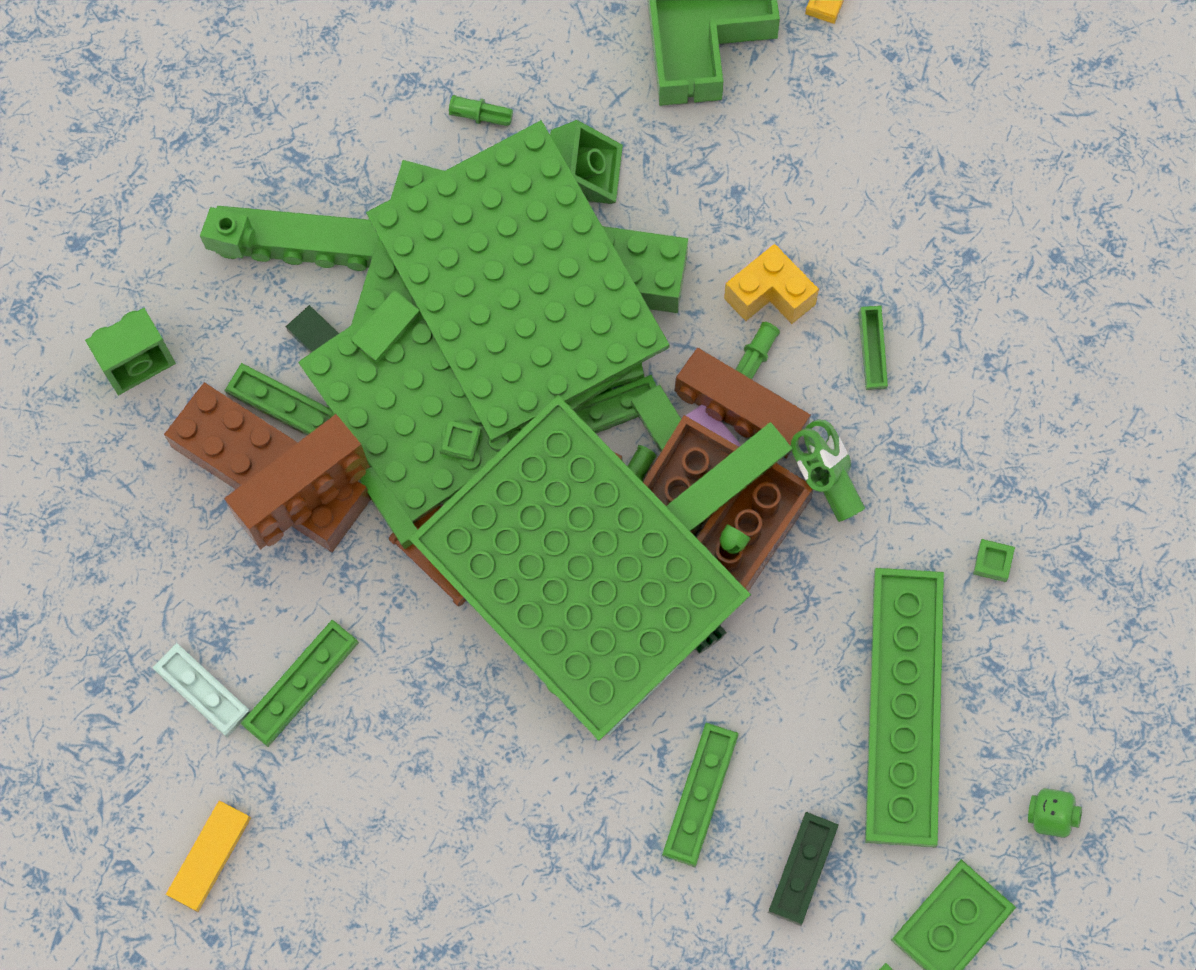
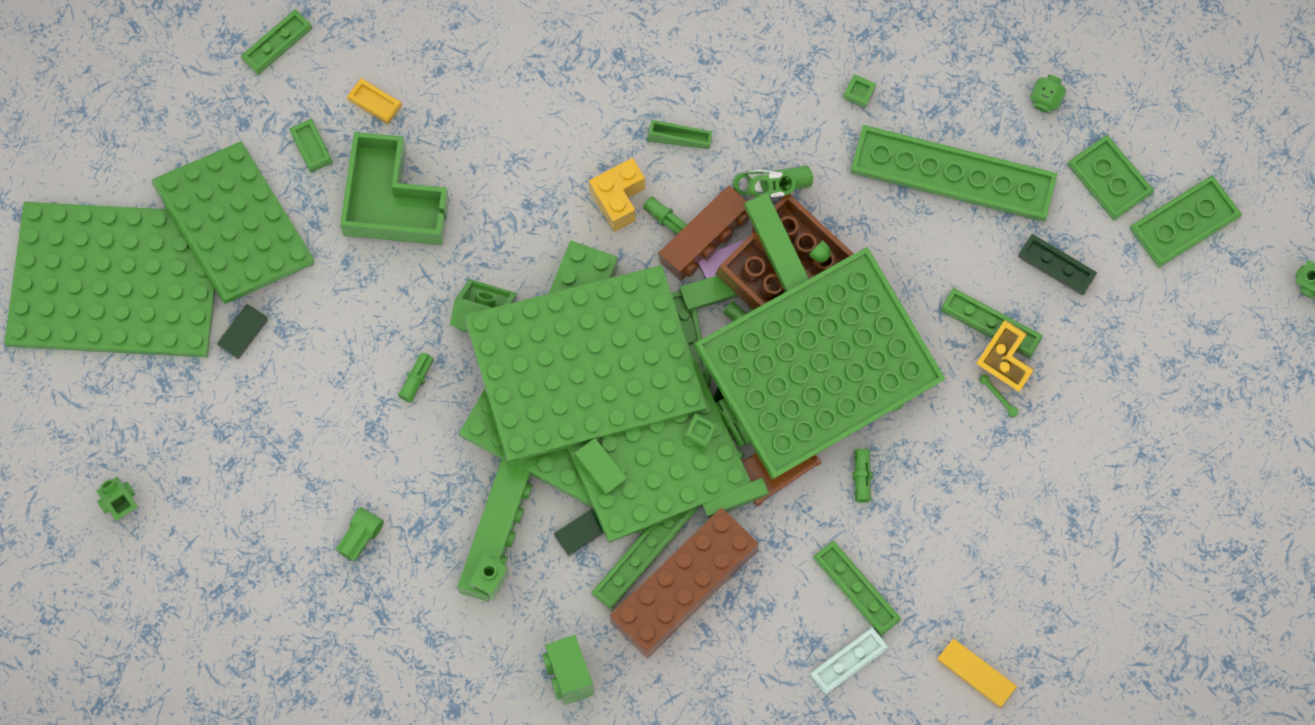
camera: 80 degrees left, 0 degrees up
dark orange brick [224,414,369,550] -> none
none -> bright green piece [336,507,384,562]
none -> bright green pin [852,449,873,503]
none -> yellow brick [976,320,1034,392]
none -> bright green hinge [979,375,1018,418]

